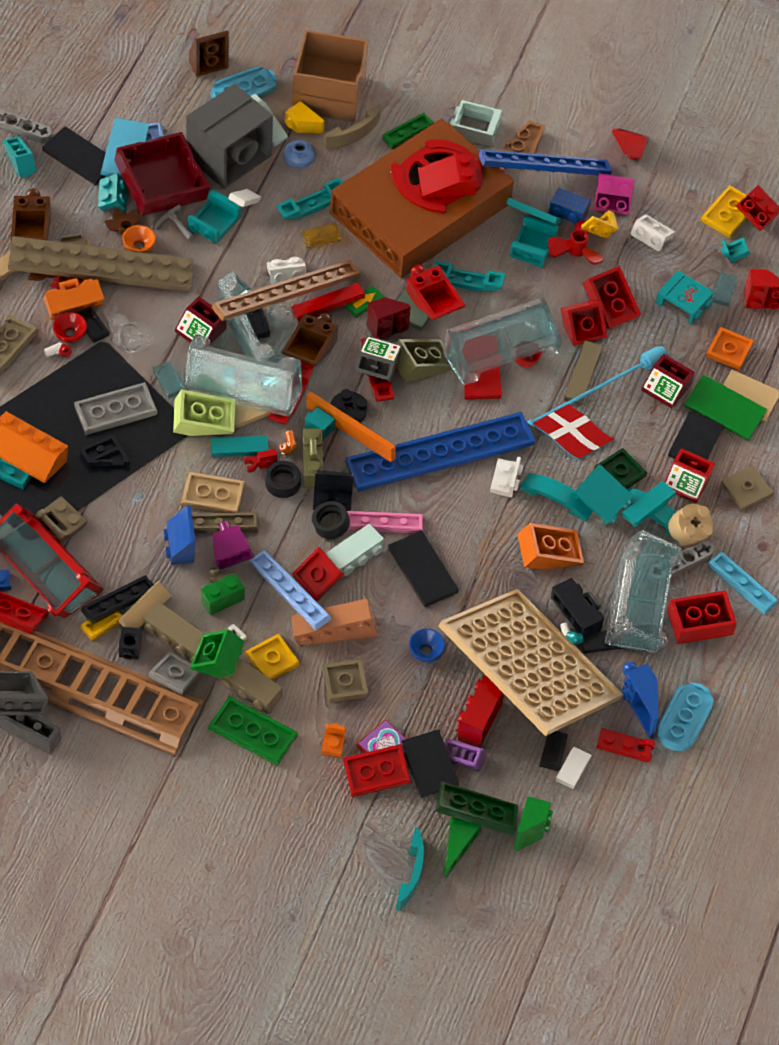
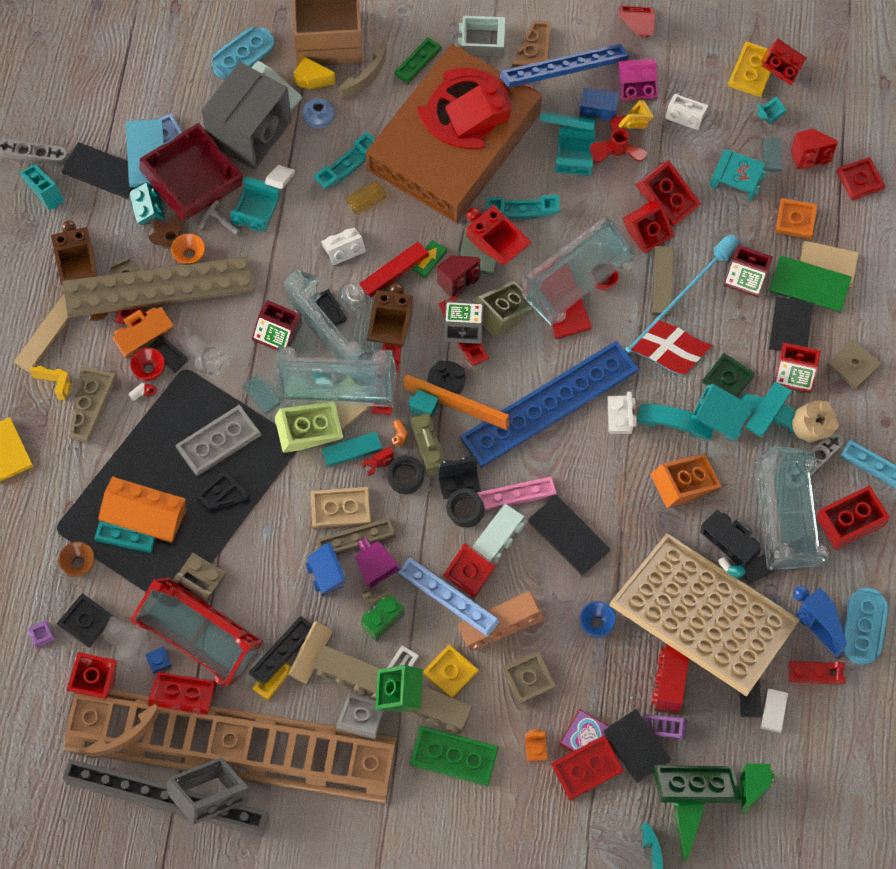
camera: 10 degrees left, 10 degrees up
black brick [119,627,142,660] -> none
reddish brown slope [189,30,229,77] -> none
medium nougat plate [212,260,361,321] -> none

